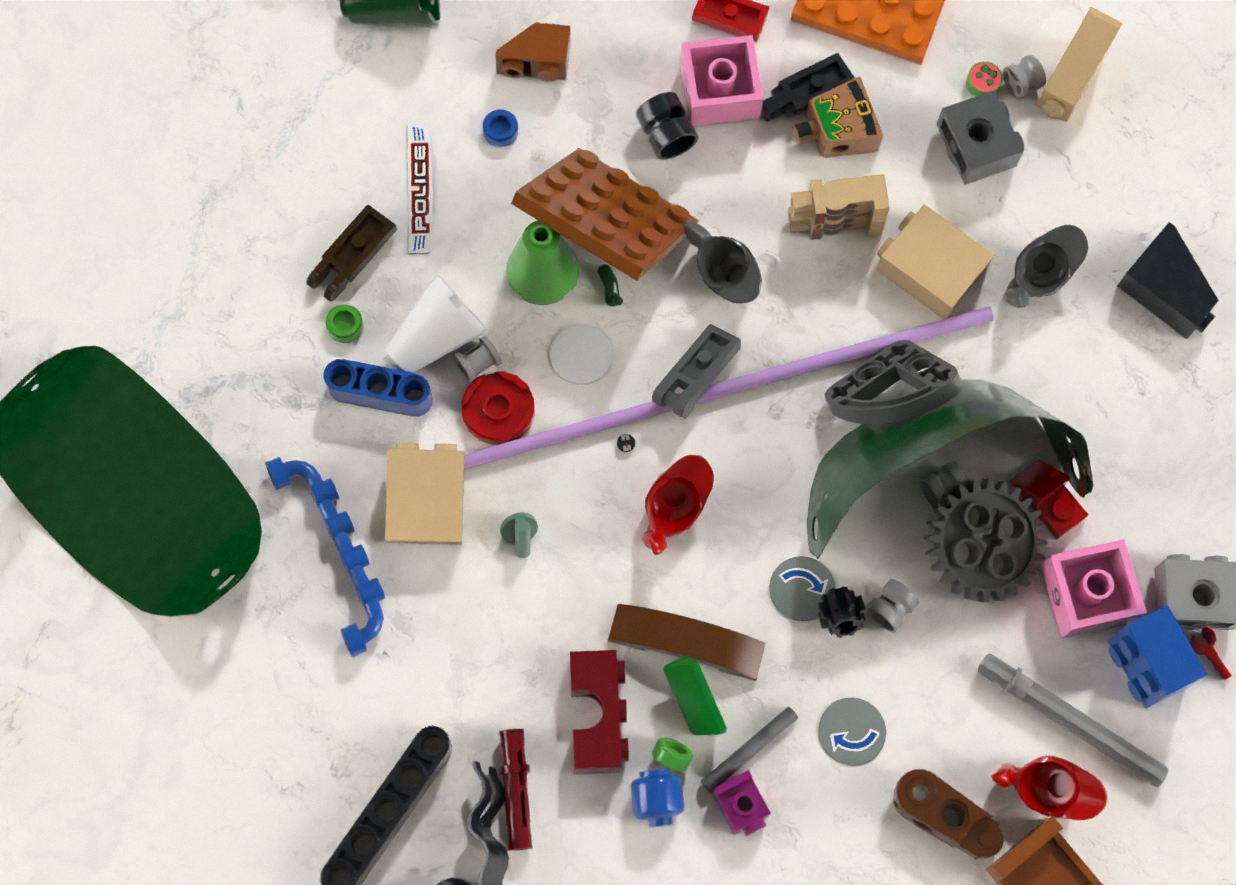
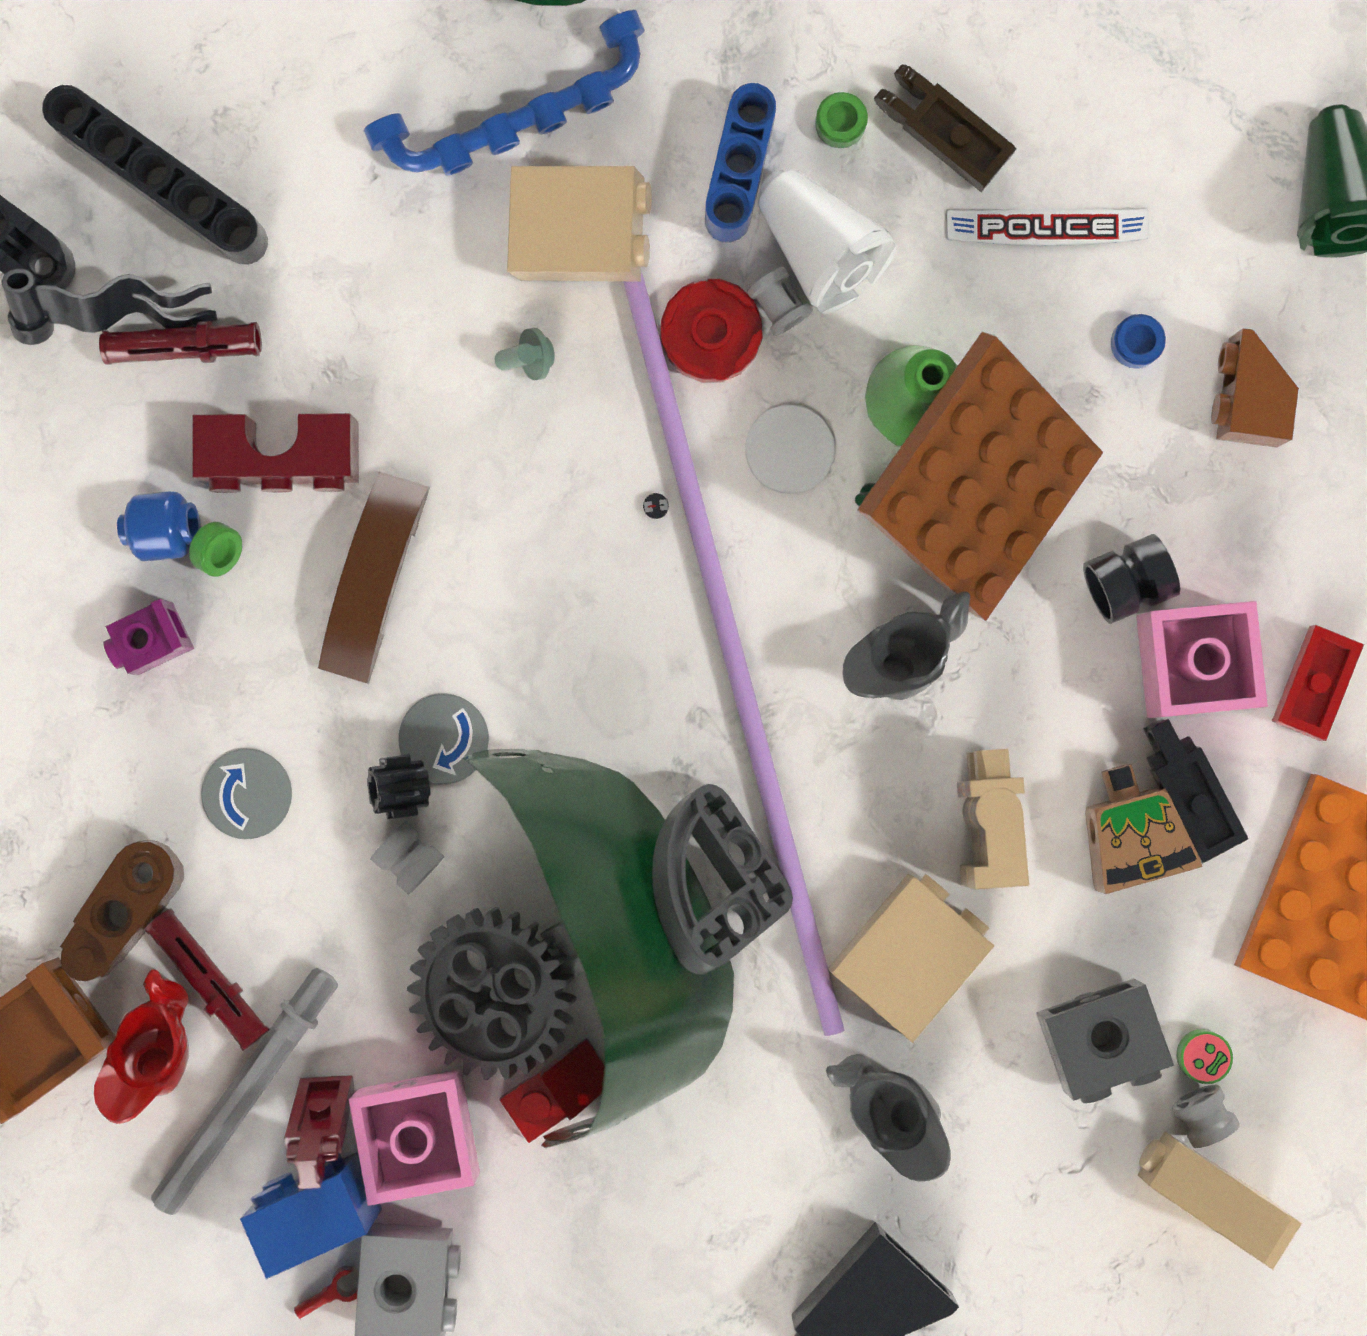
camera: 90 degrees right, 15 degrees up
red hair [642,455,714,555] -> none
dark grey plate [652,324,741,419] -> none
green slope [663,655,727,736] -> none
flat silver bar [700,706,798,793] -> none
none -> dark red pin [144,908,269,1051]
none -> dark red hinge [284,1075,355,1189]

